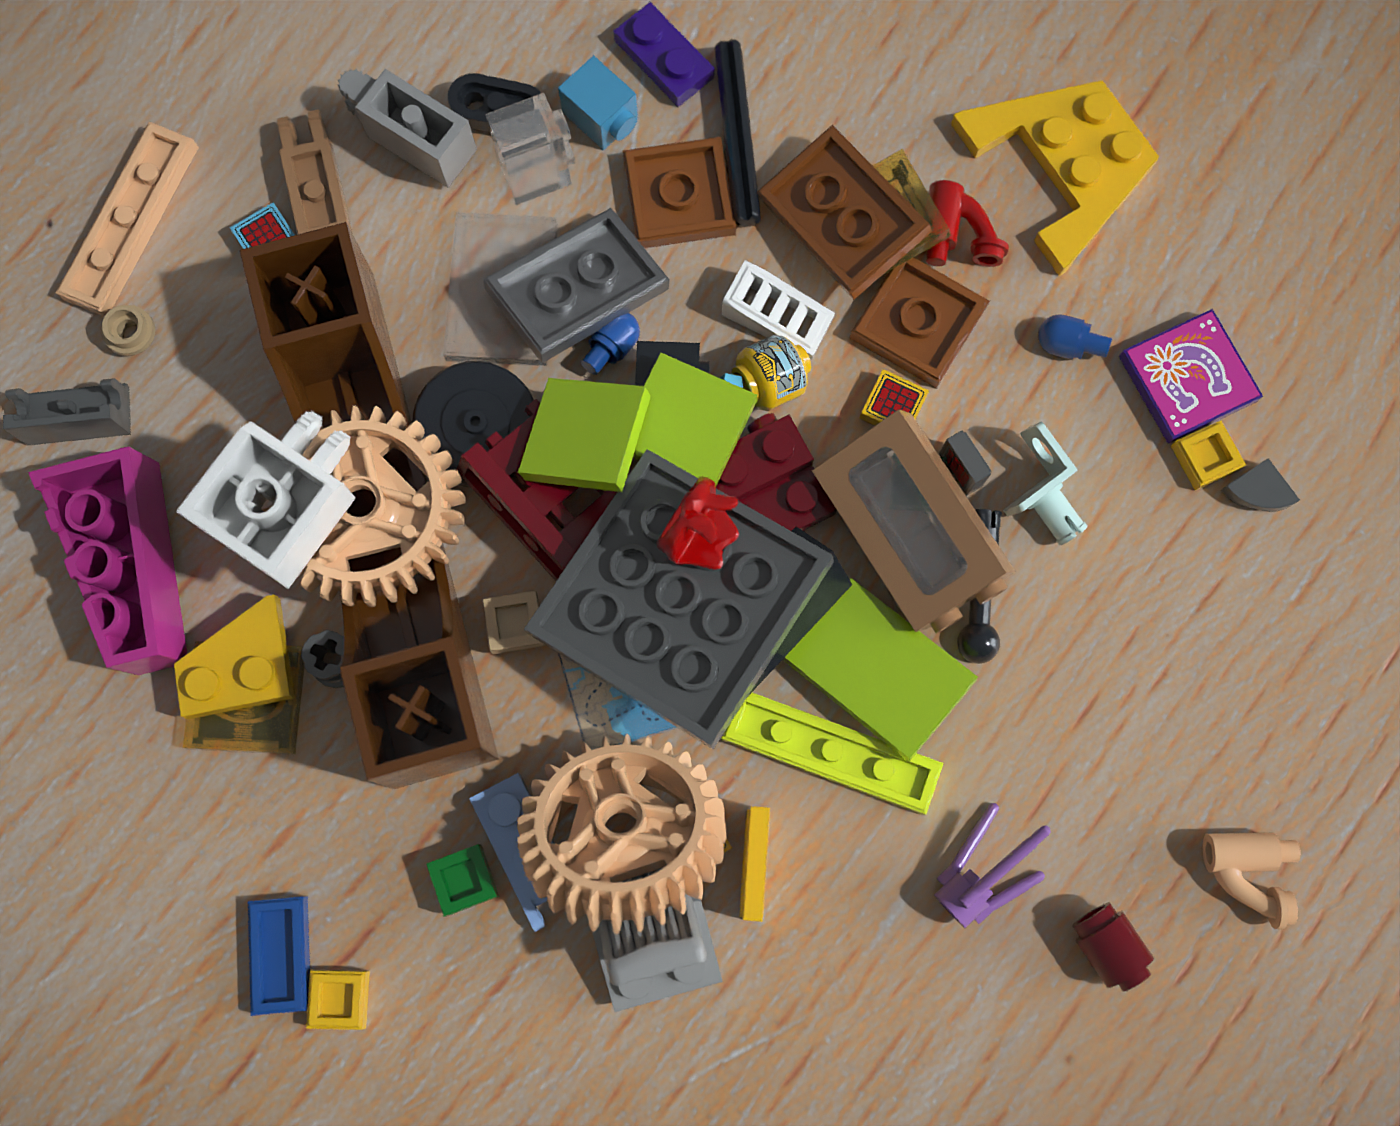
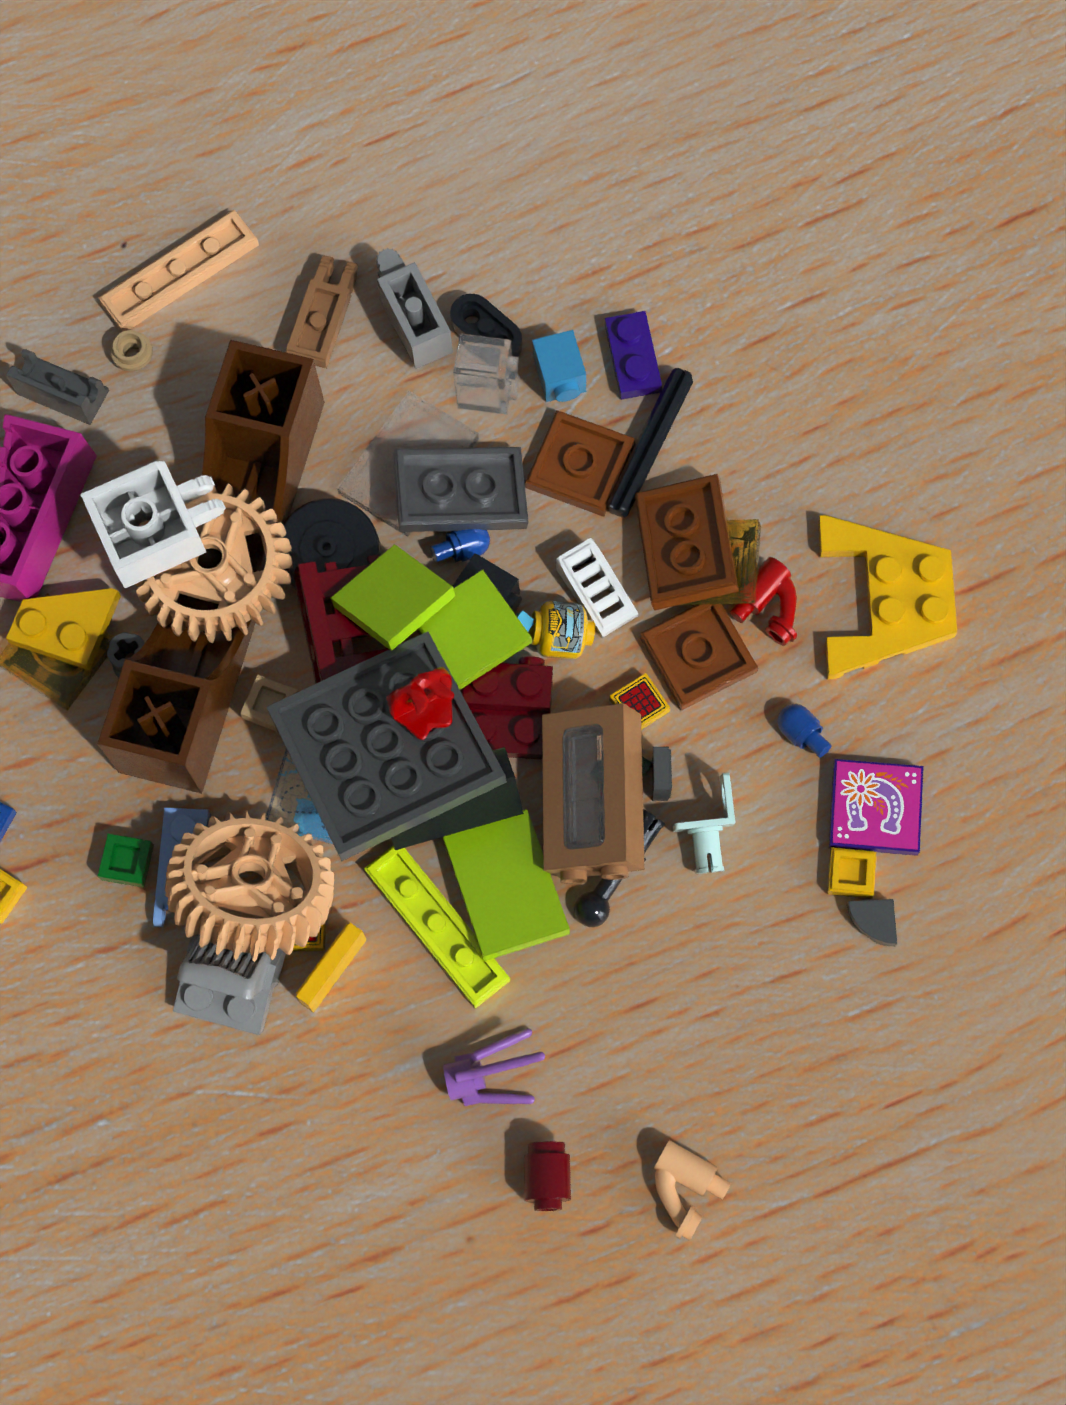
camera: 35 degrees right, 5 degrees down
tile [230,202,294,249] -> none

